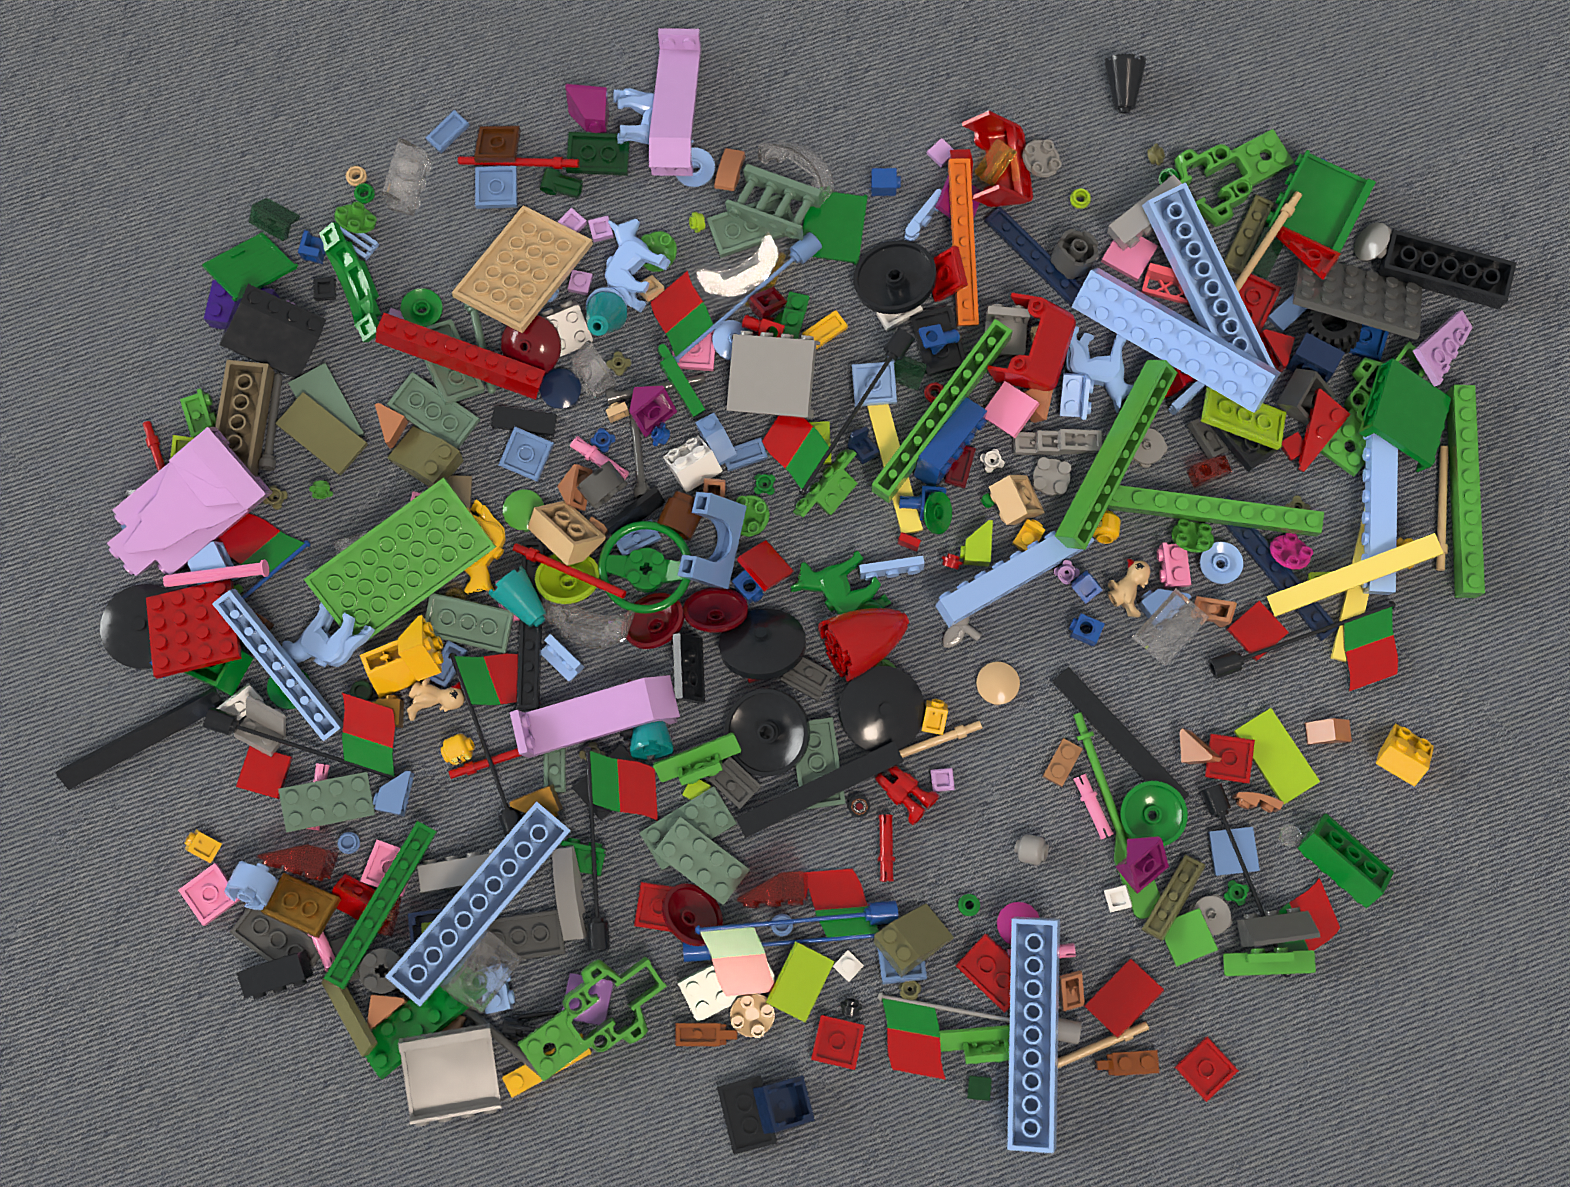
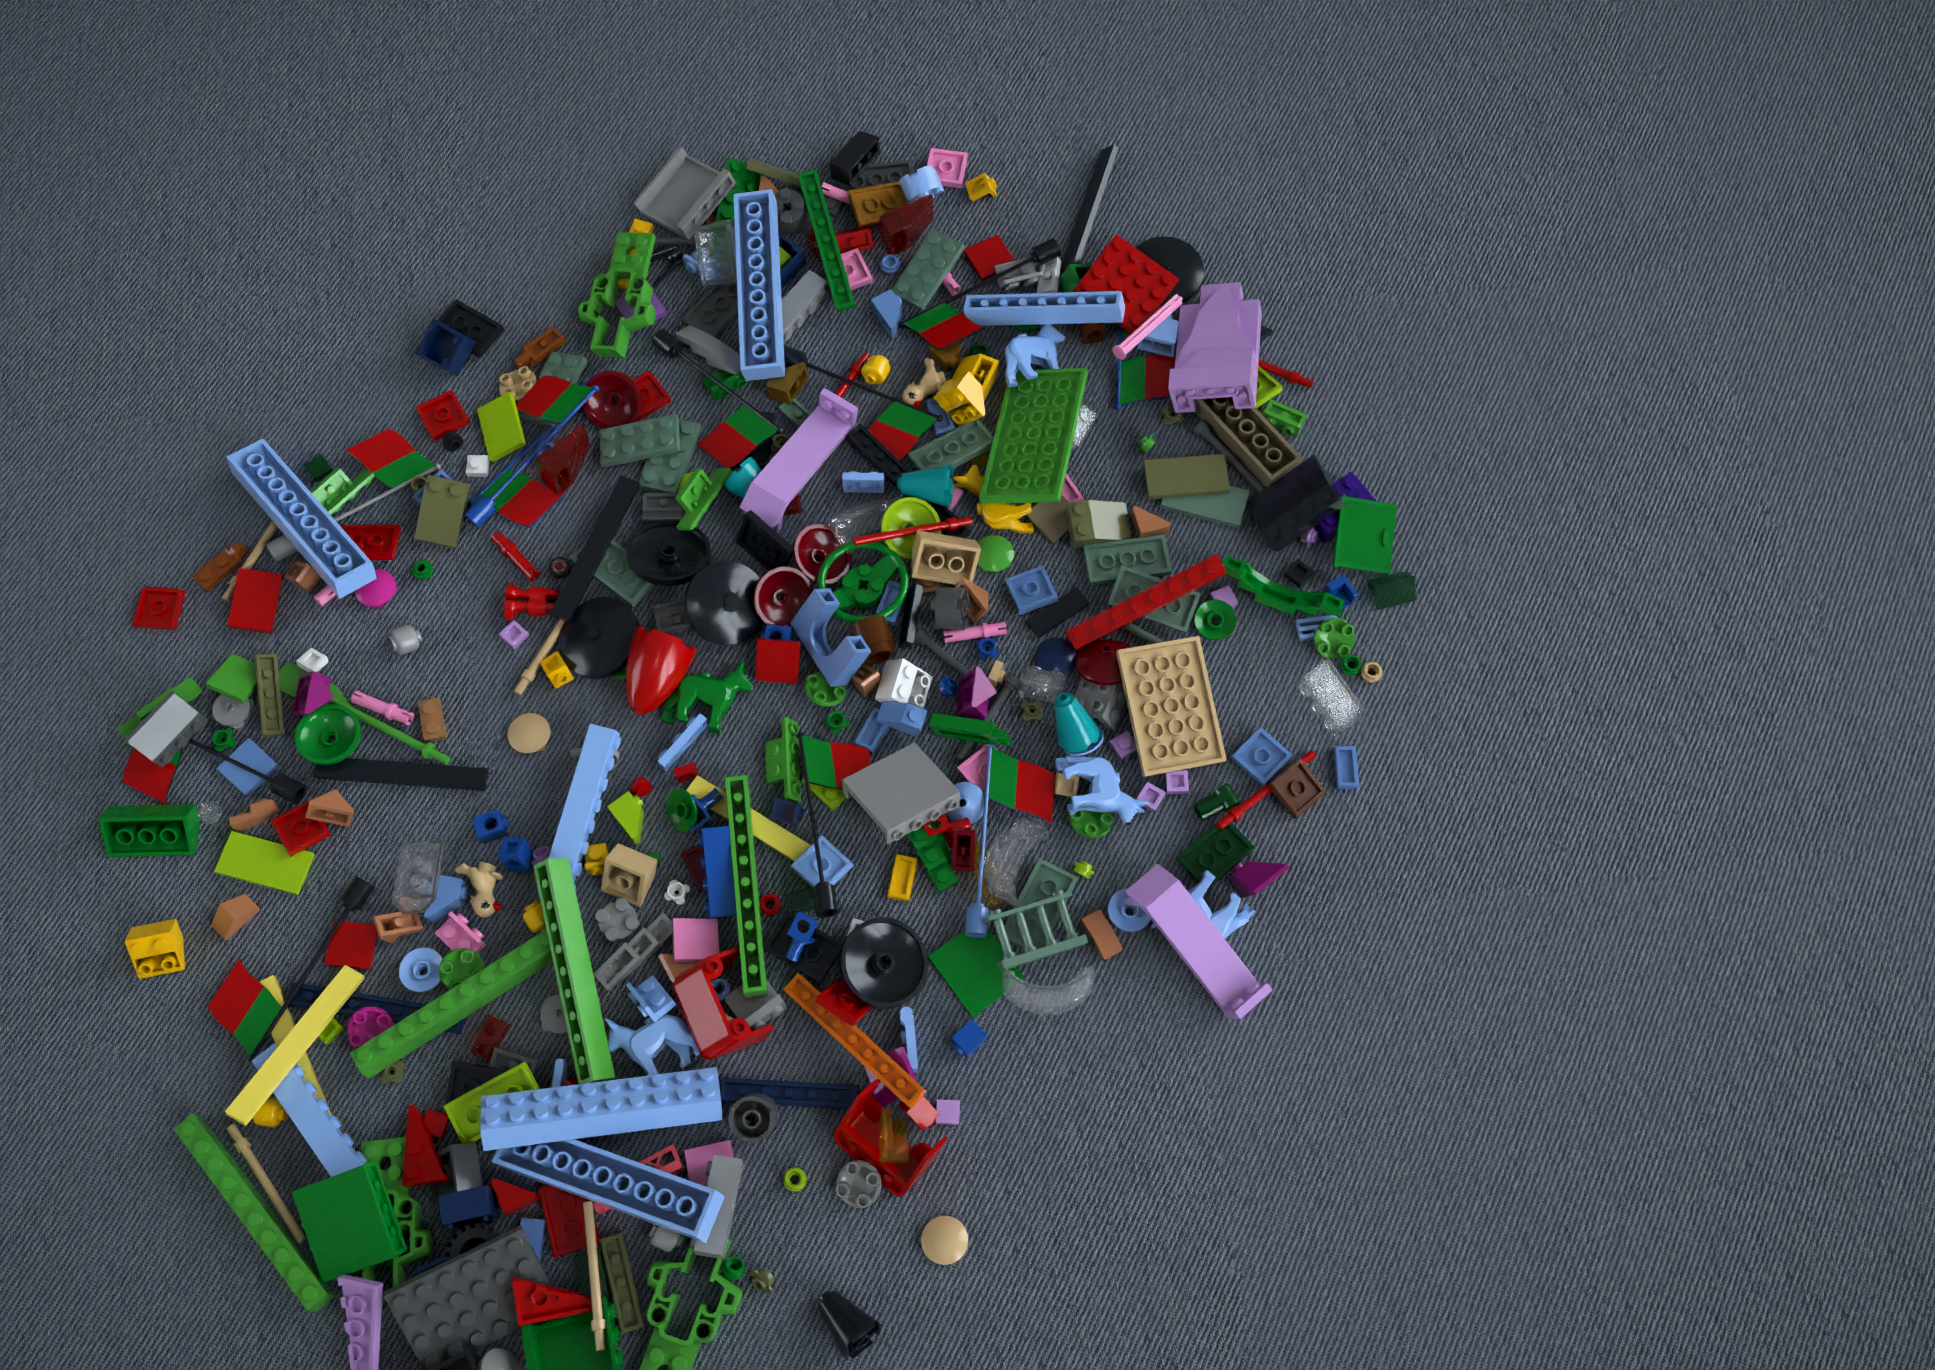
camera: 135 degrees right, 10 degrees down
none -> tan dish [921,1216,968,1265]

